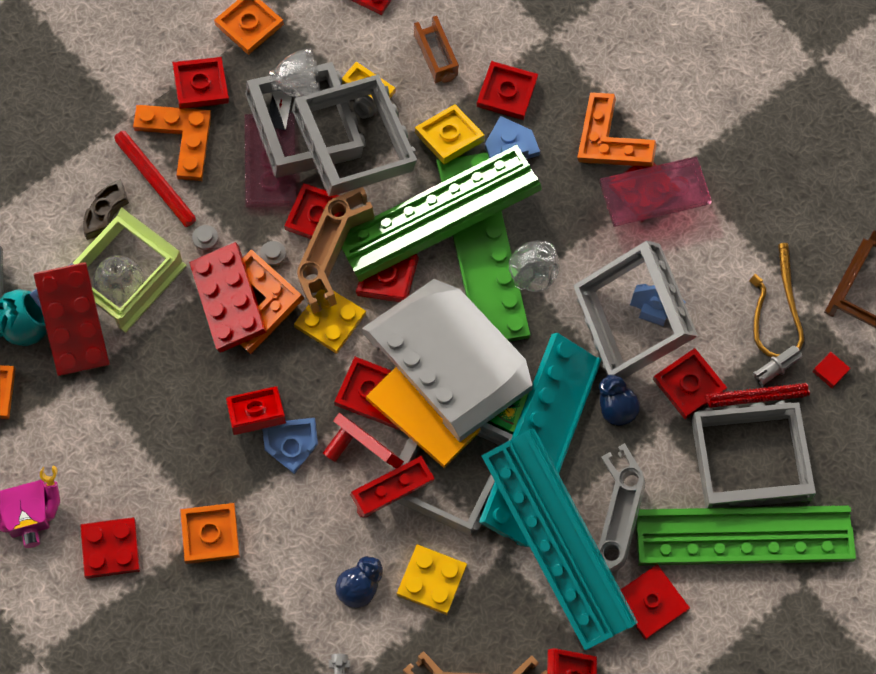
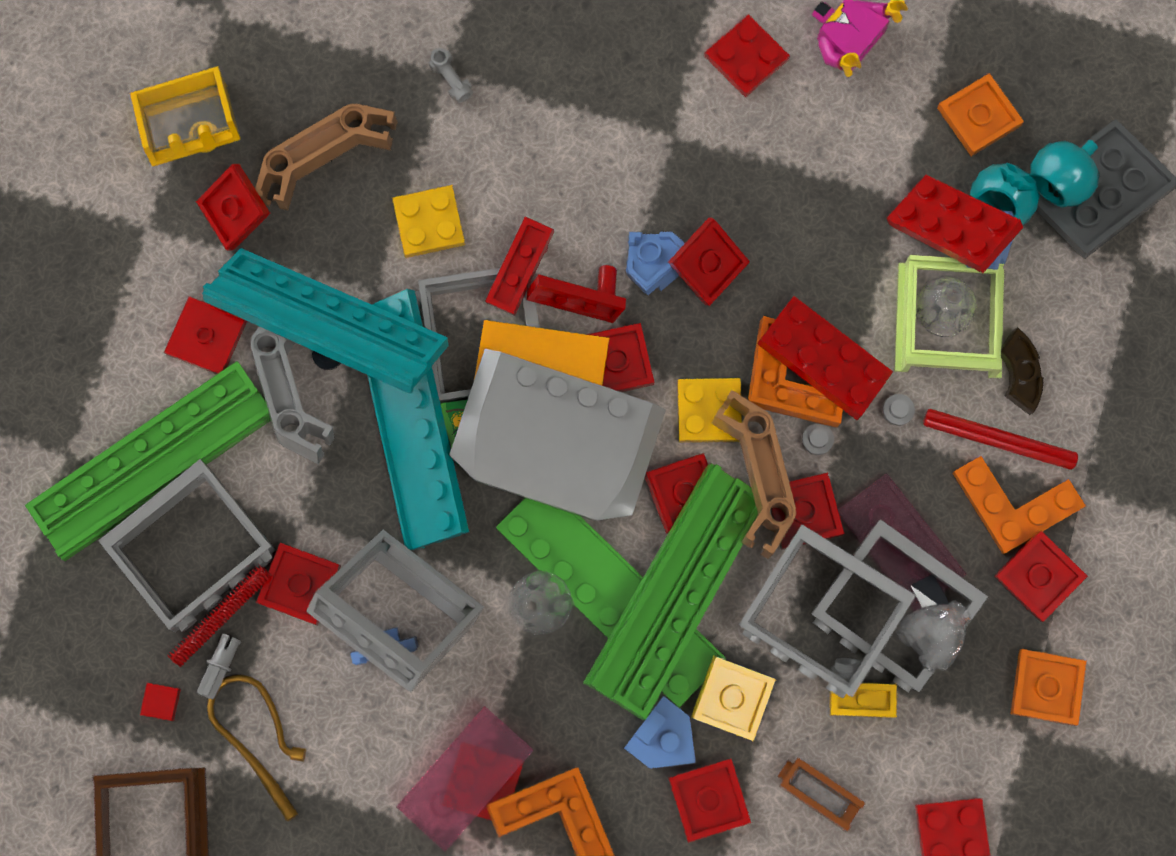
camera: 150 degrees right, 10 degrees up
orange plate [180,503,240,564] -> none
dark blue hair [335,556,383,608] -> none
dark blue hair [599,374,640,426] -> none

